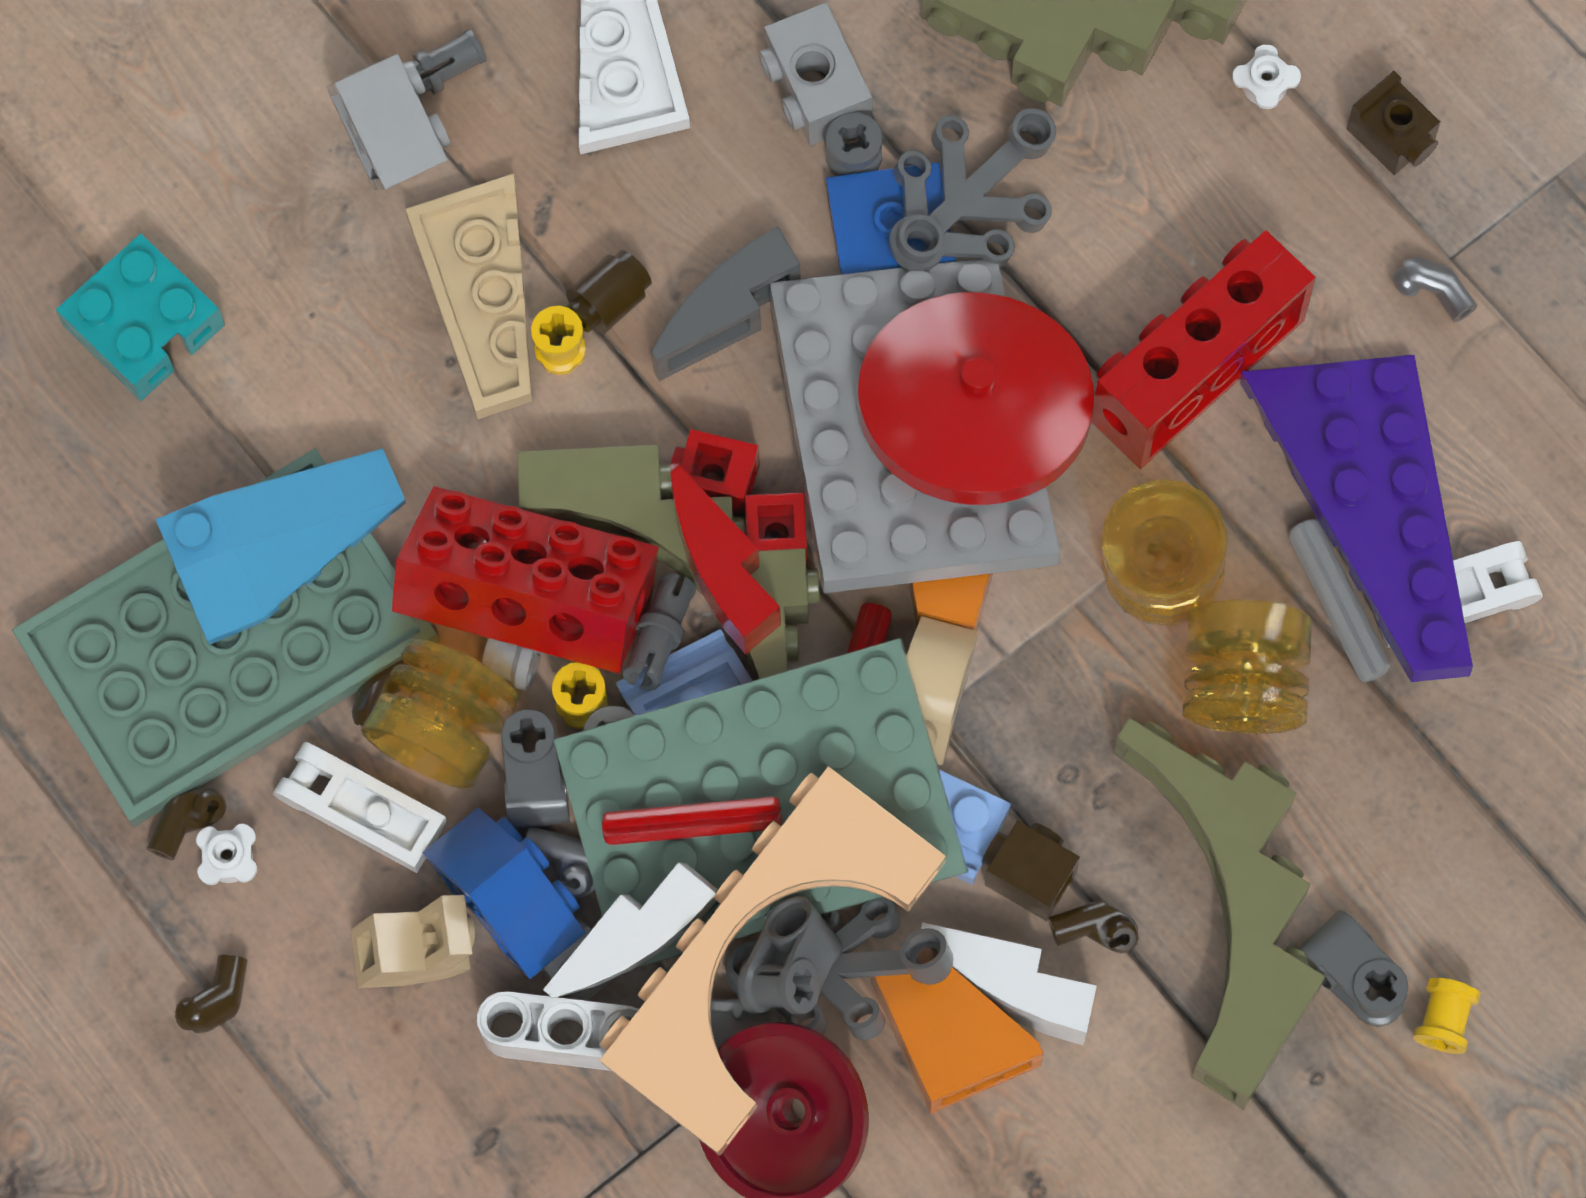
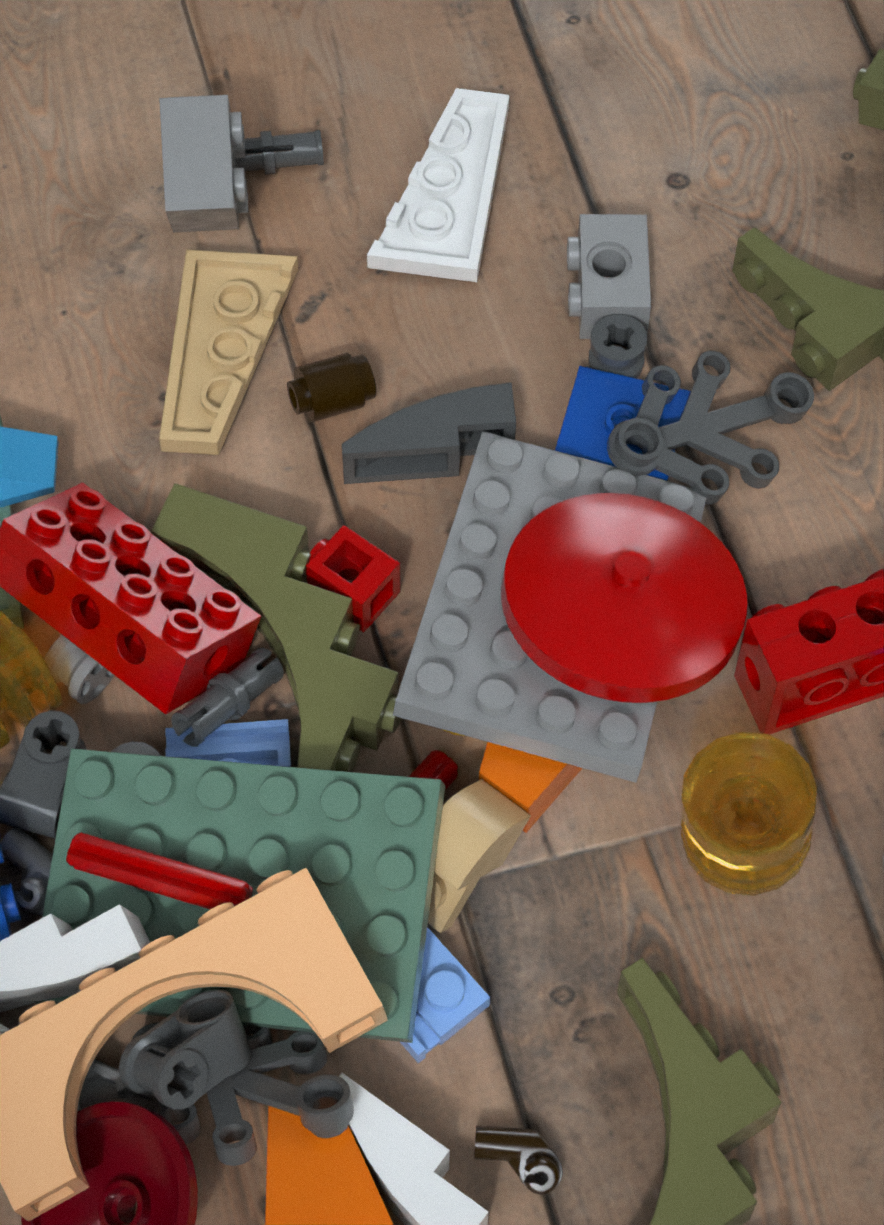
camera: 20 degrees right, 10 degrees down
yellow bush [531,306,586,375] -> none
yellow bush [552,662,608,730] -> none
red slope [670,465,781,655] -> none
red plate [745,493,807,563] -> none
dark brown brick [981,820,1080,922] -> none
clear yellow wheel [1182,599,1312,734] -> none

